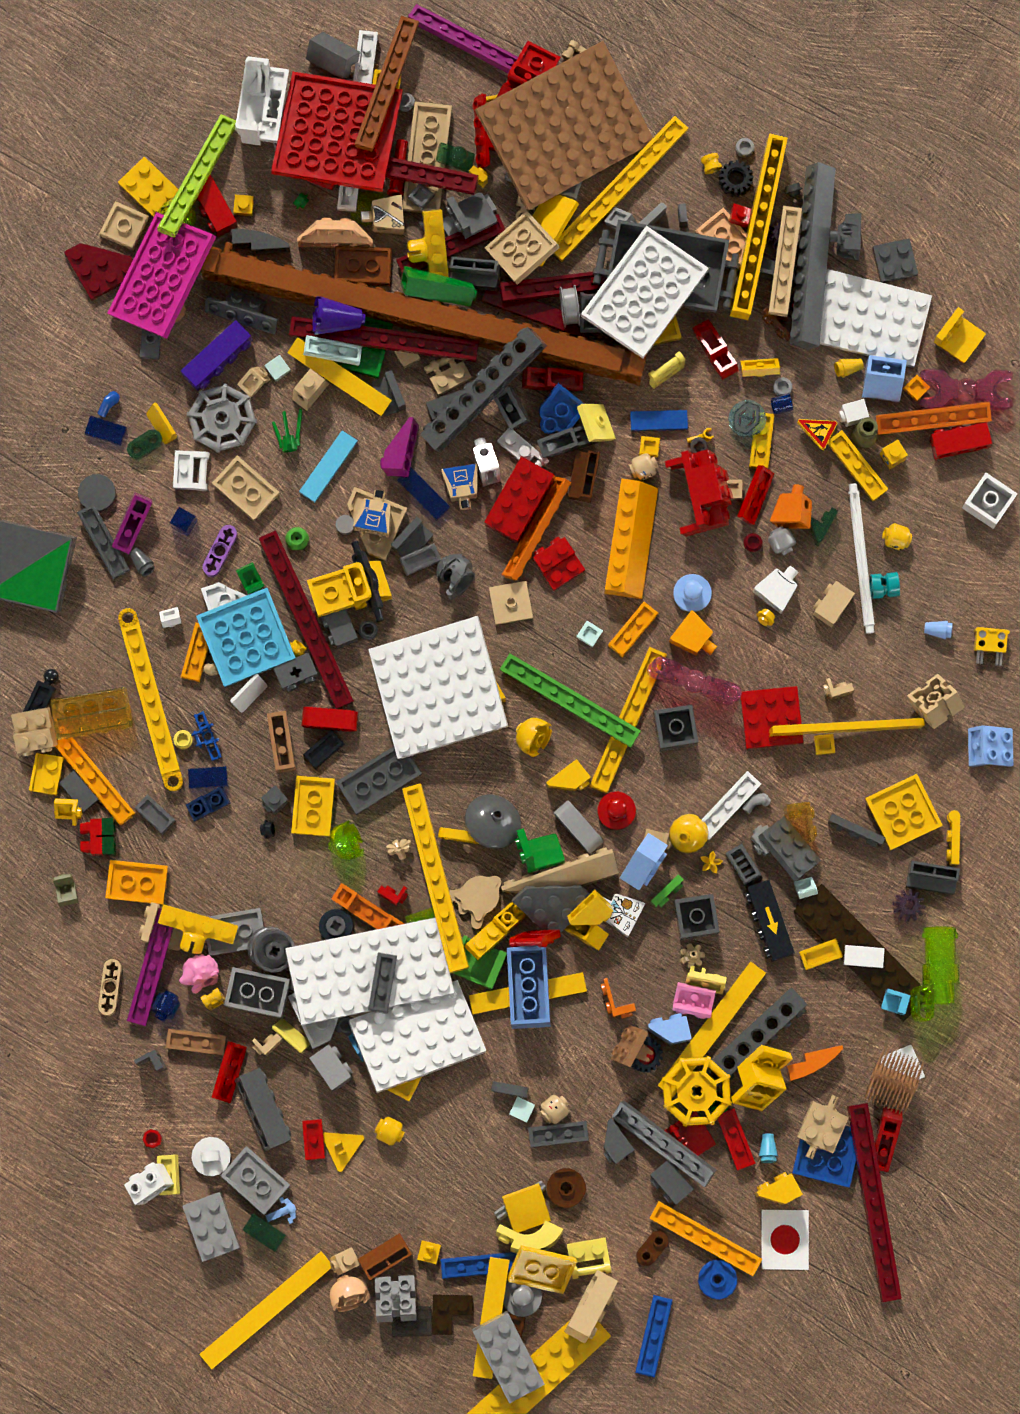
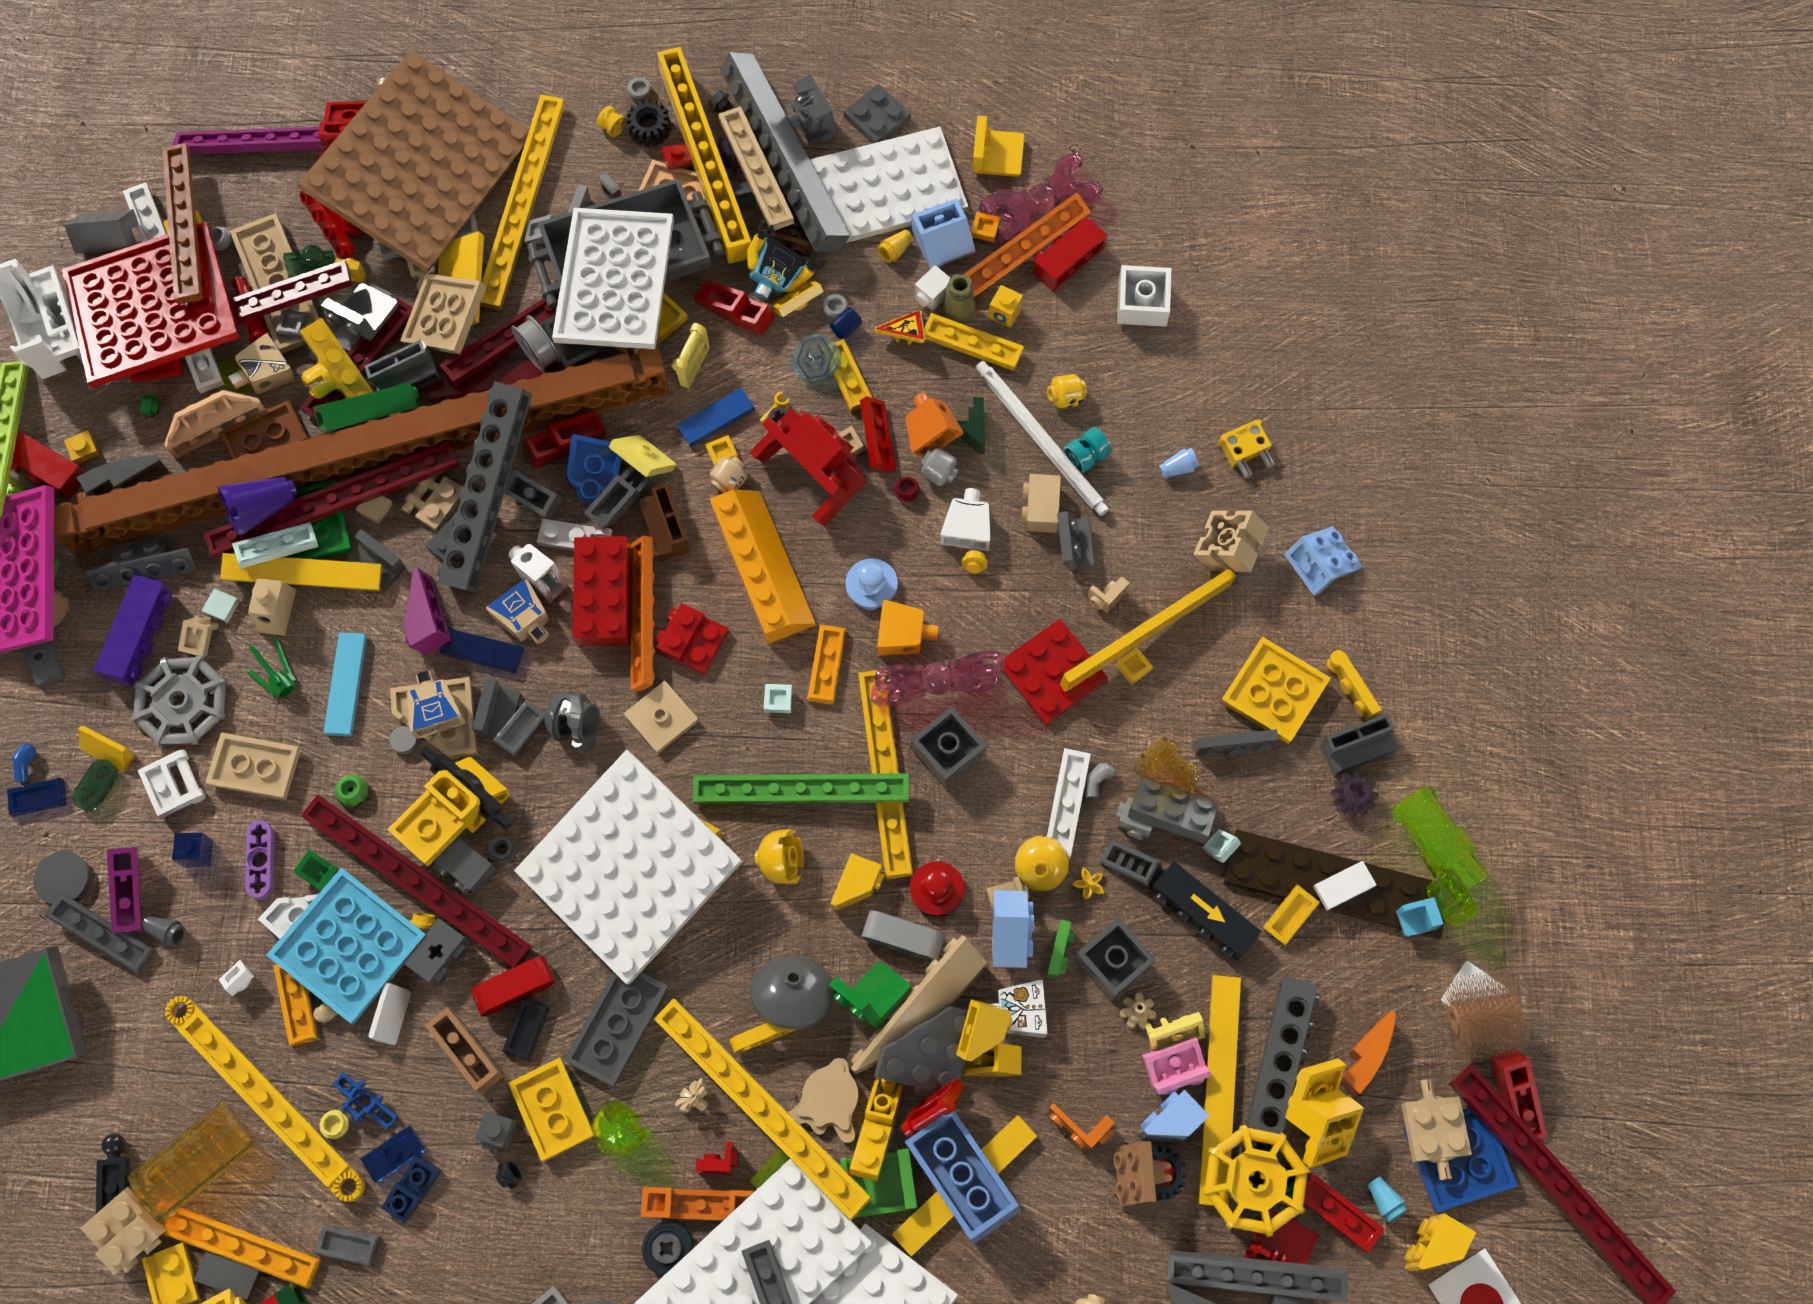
camera: 30 degrees left, 10 degrees down
none -> torso [747,220,825,301]
none -> dark grey bracket [1057,511,1095,572]

